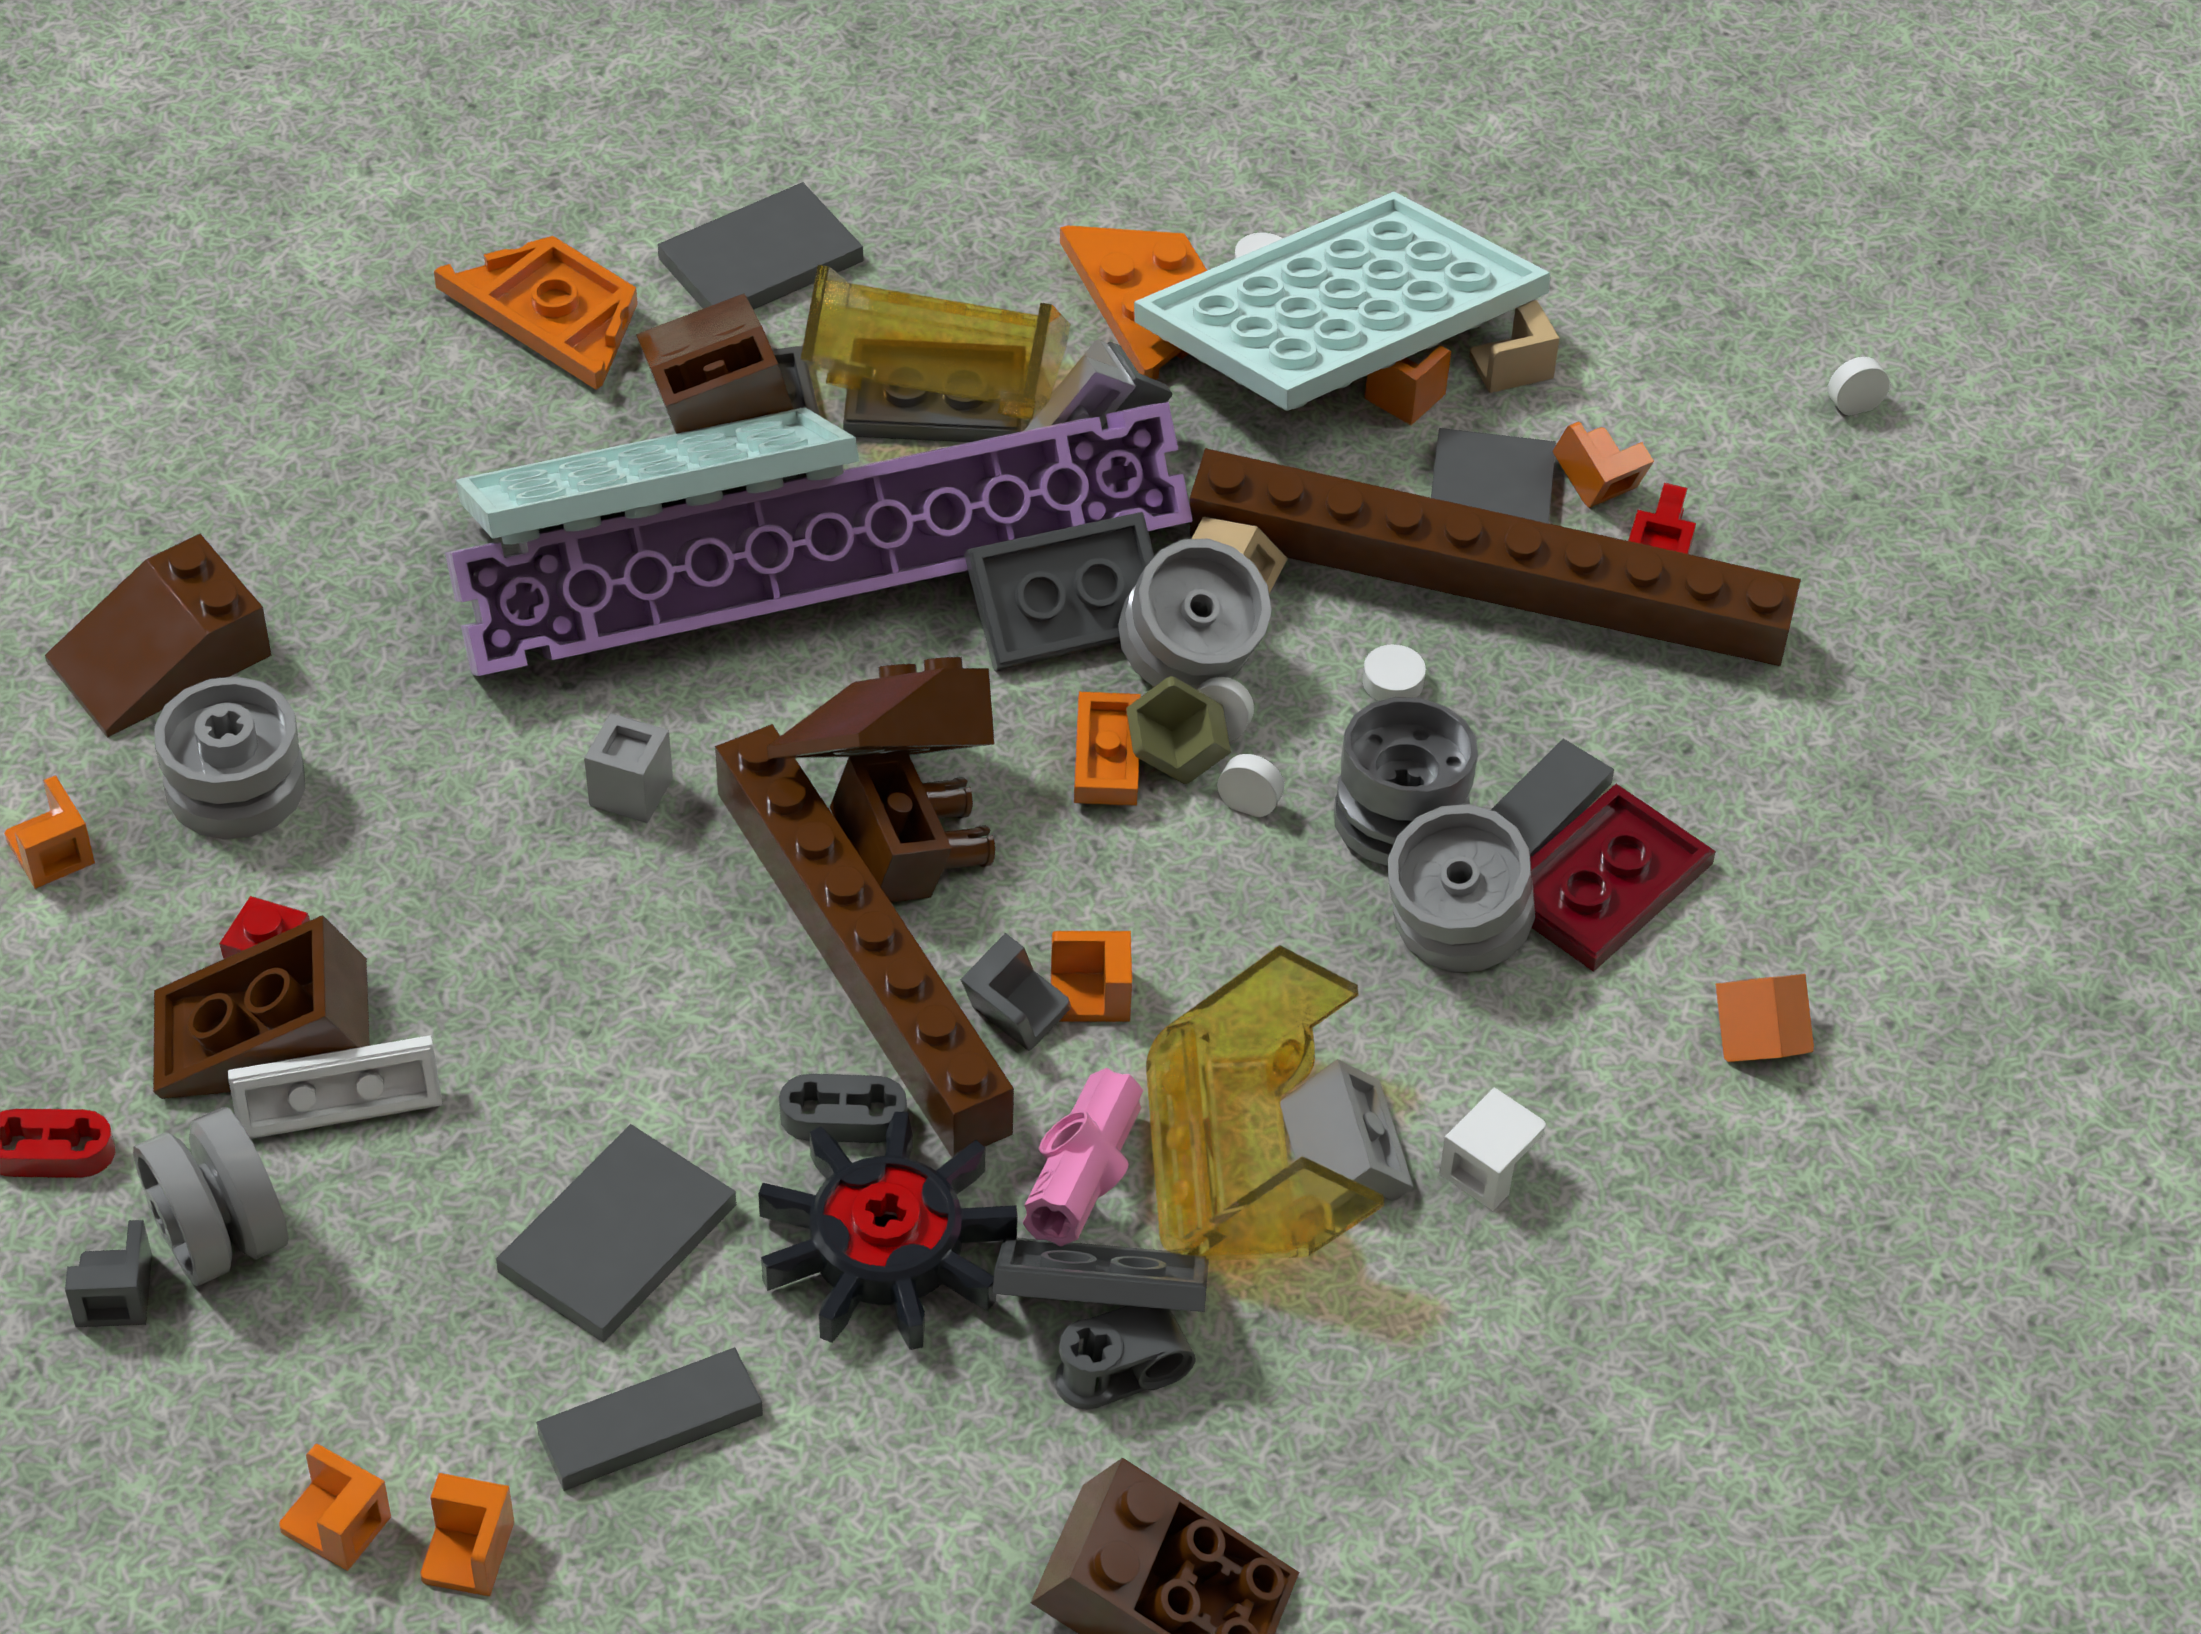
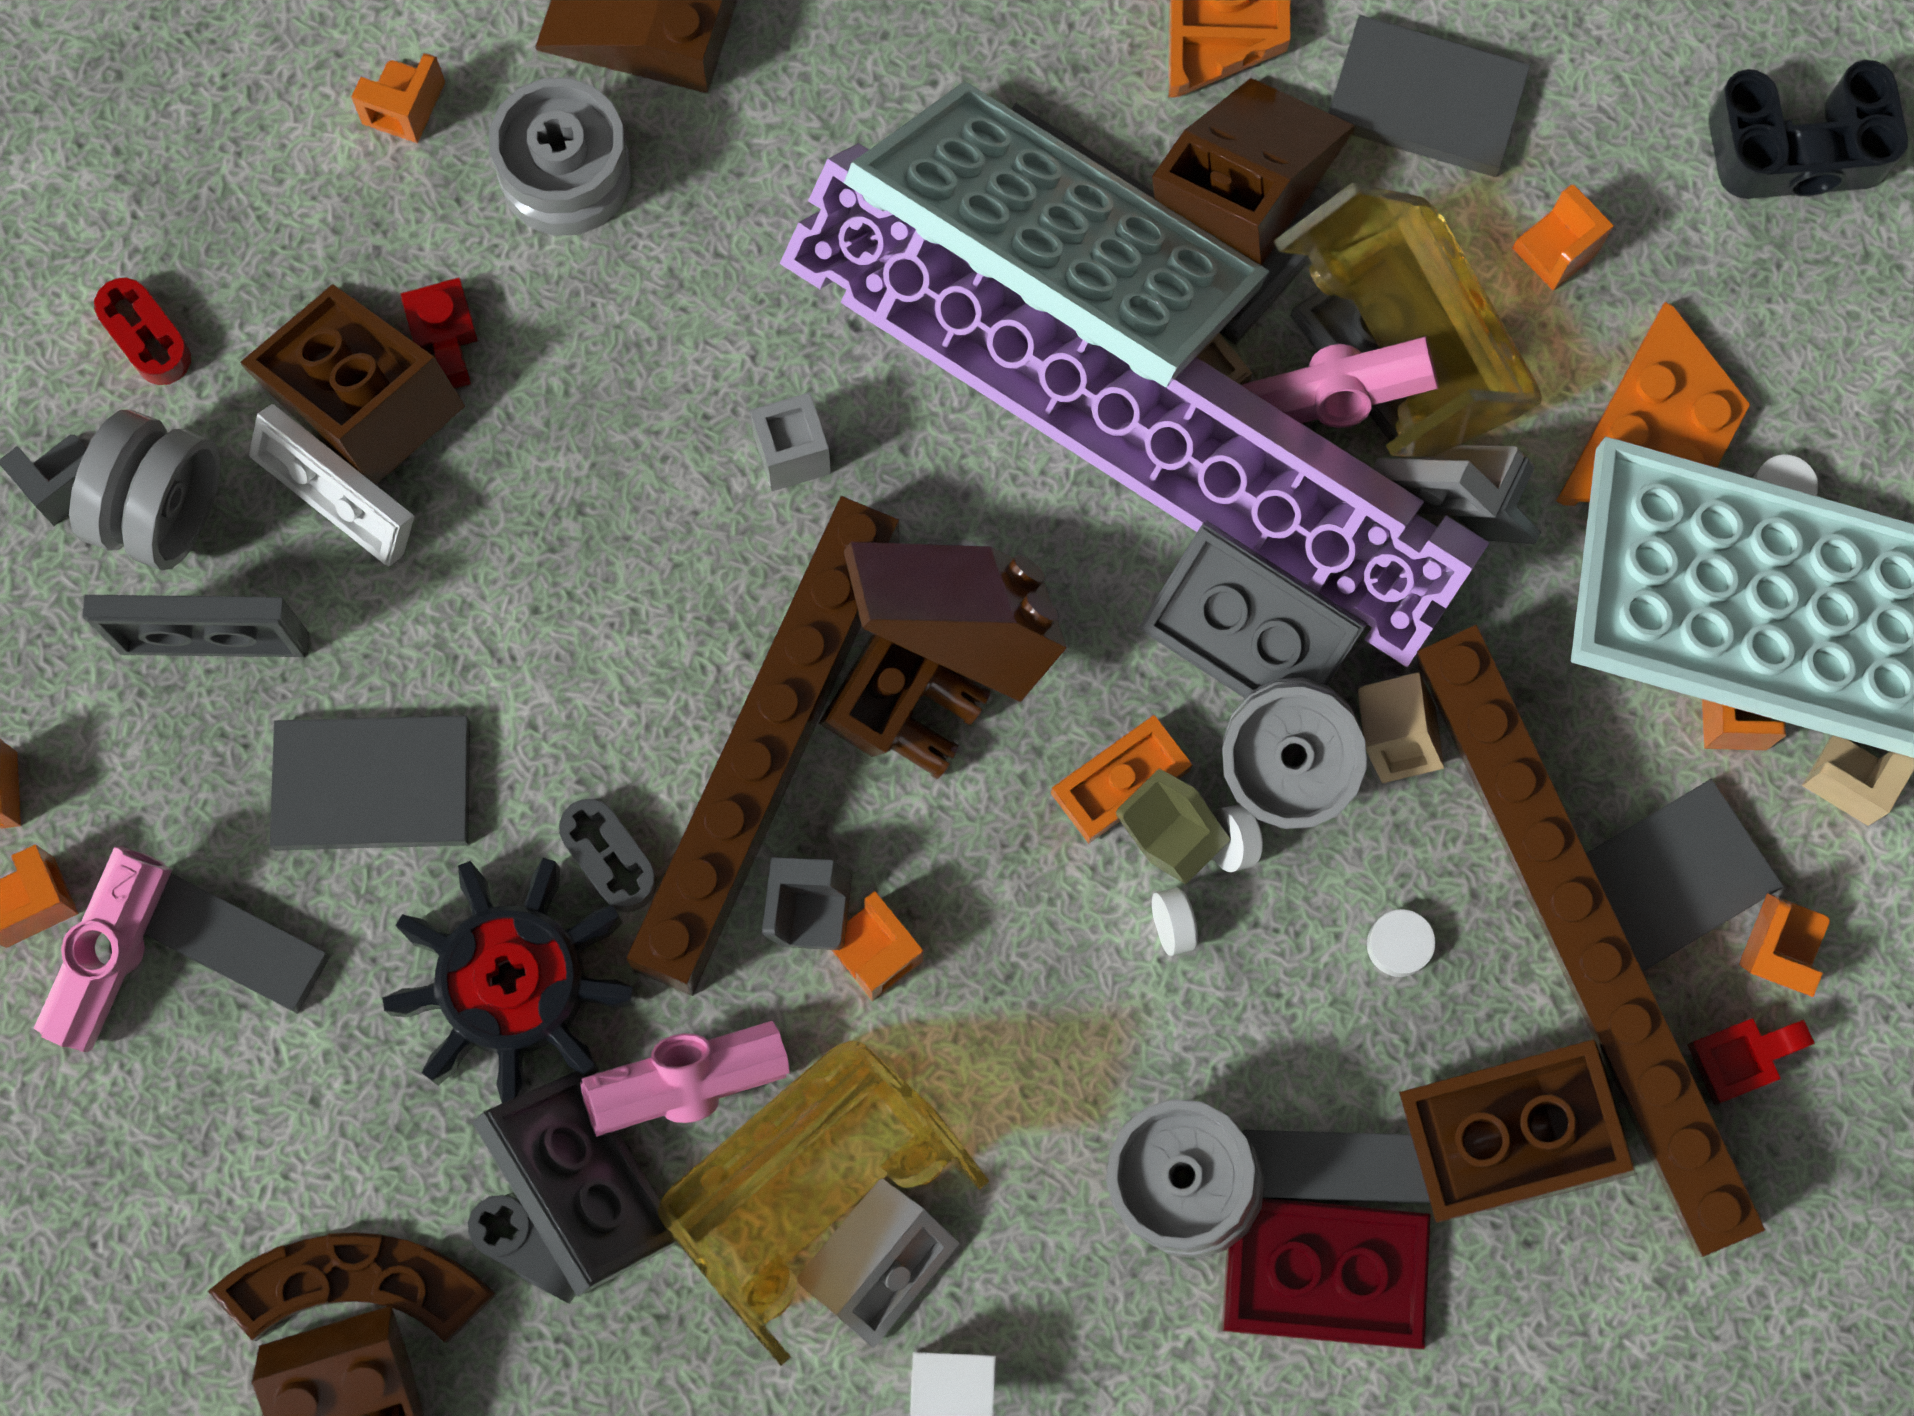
camera: 50 degrees right, 25 degrees up
flat silver wheel [1334,697,1478,866] -> none
none -> bright pink piece [34,846,172,1052]
none -> dark grey tile [82,595,310,657]
none -> reddish brown tile [208,1232,497,1343]
none -> bright pink piece [1242,336,1439,428]
none -> reddish brown slope [1399,1039,1637,1223]
none -> orange panel [1512,184,1614,291]
none -> black beam [1708,59,1908,199]

